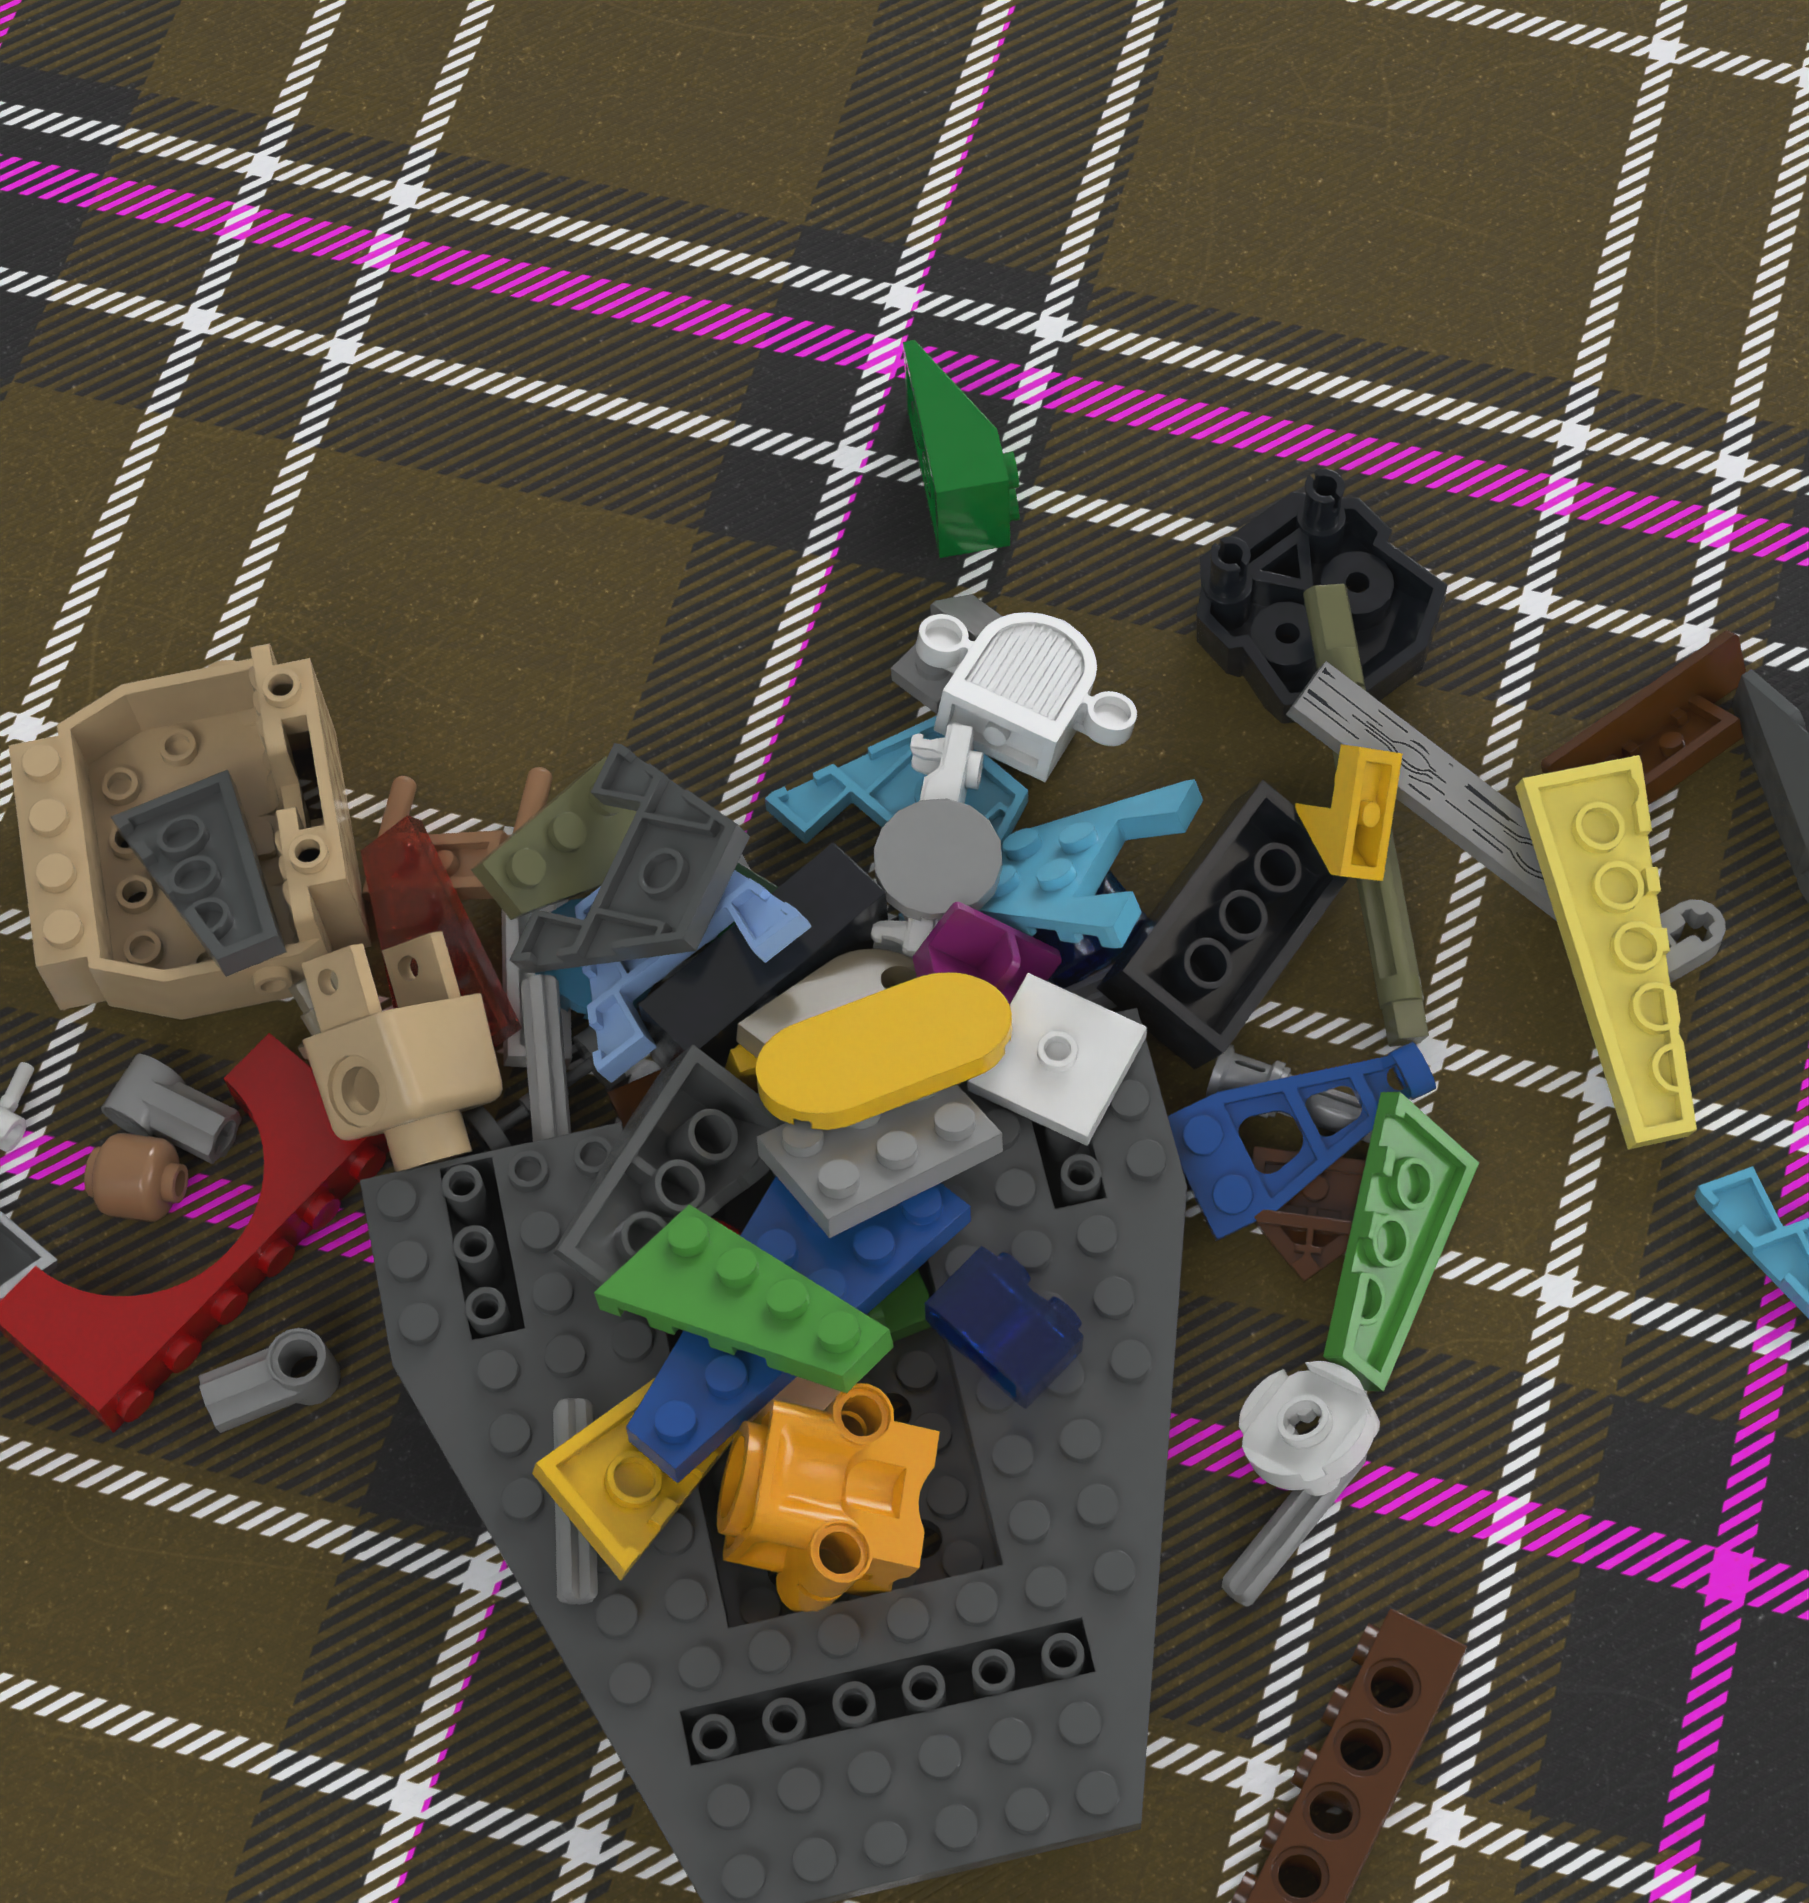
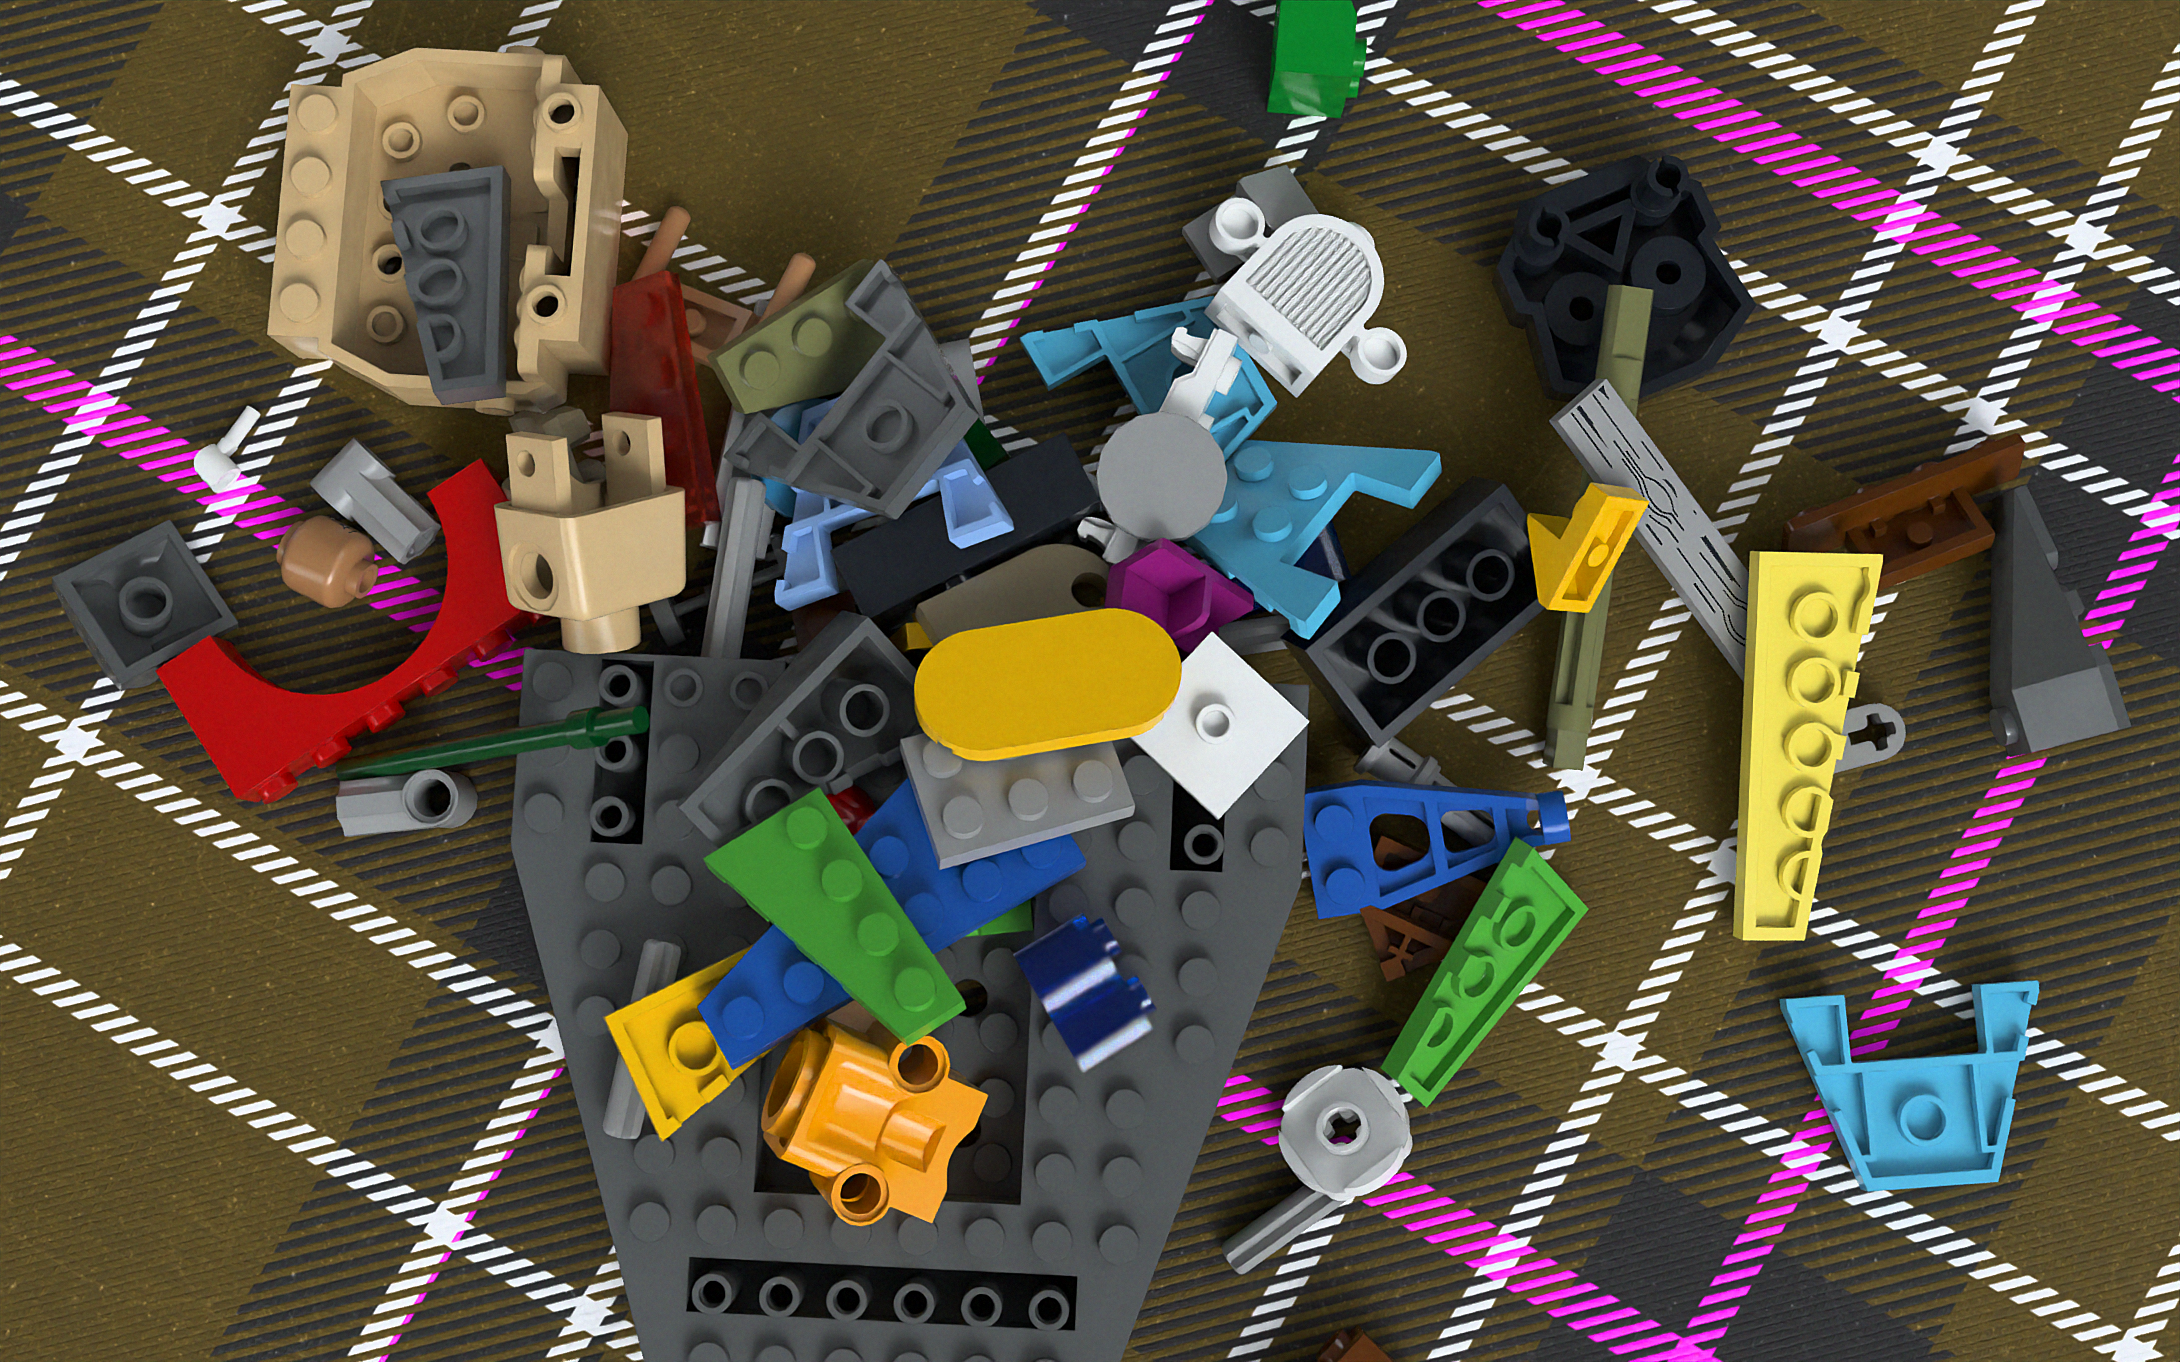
camera: 15 degrees right, 20 degrees up
none -> dark green bar [336,706,650,781]

